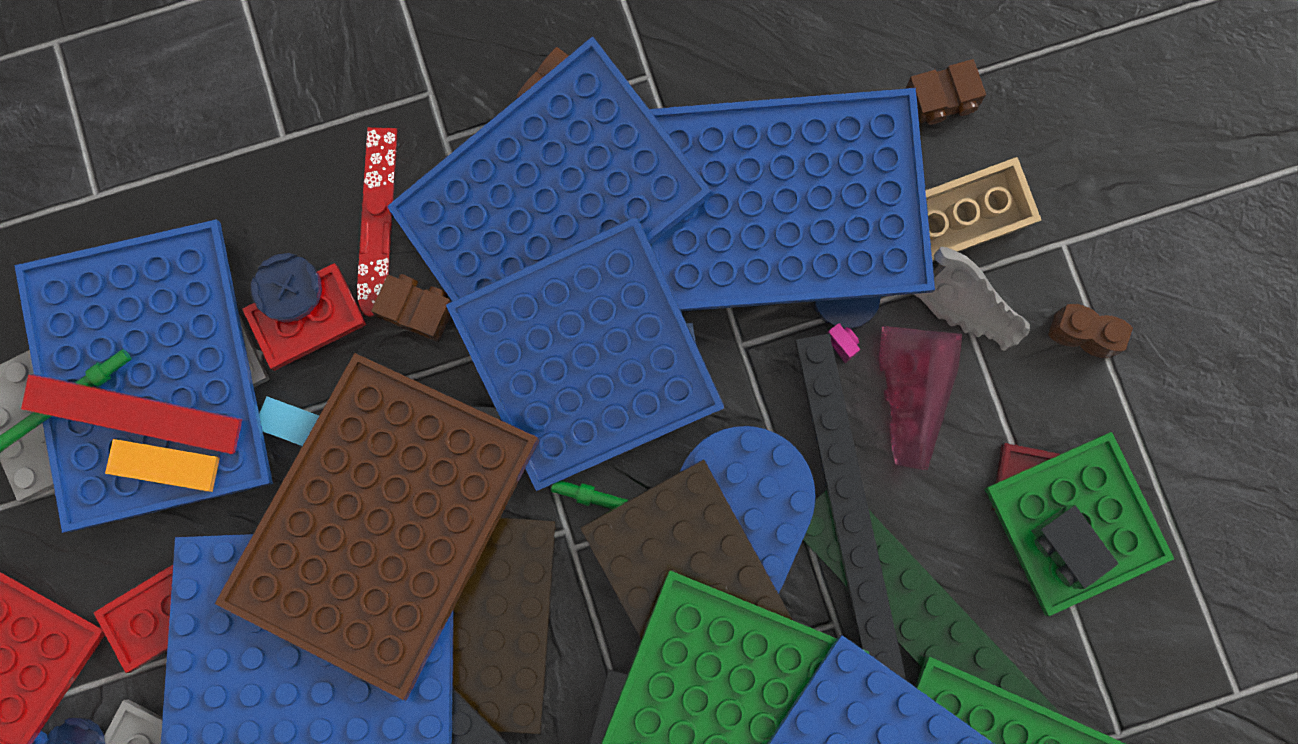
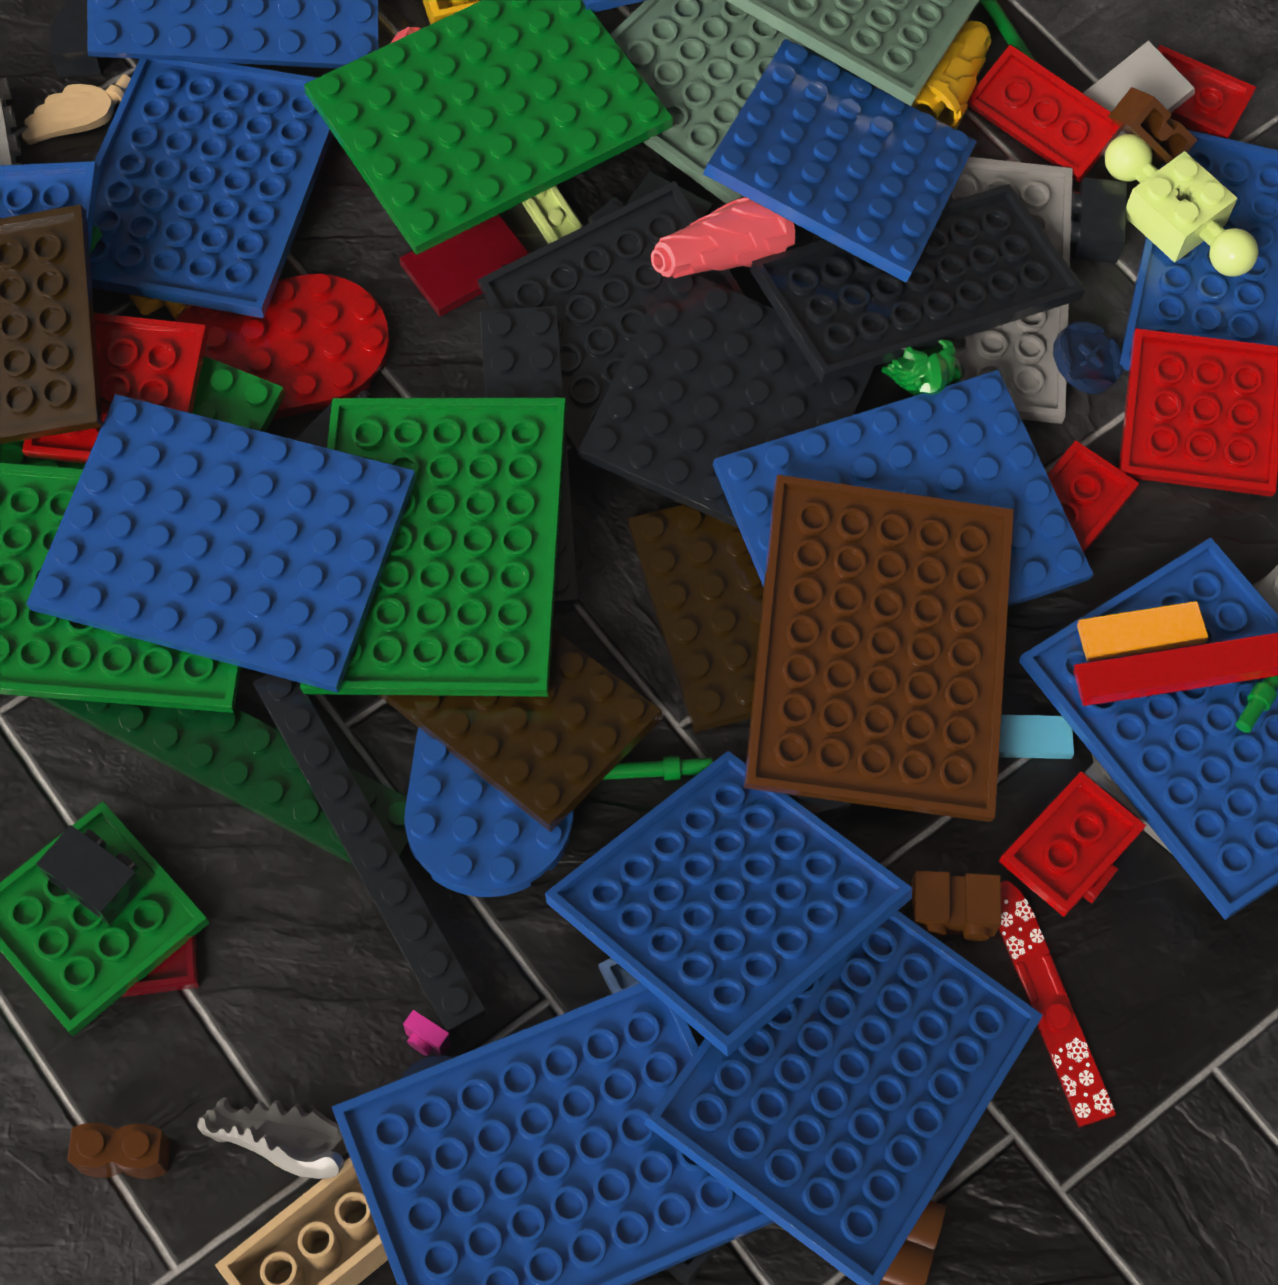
camera: 155 degrees right, 15 degrees down
dark blue tile [251,253,322,322] -> none
clear pink wedge [879,326,962,470] -> none

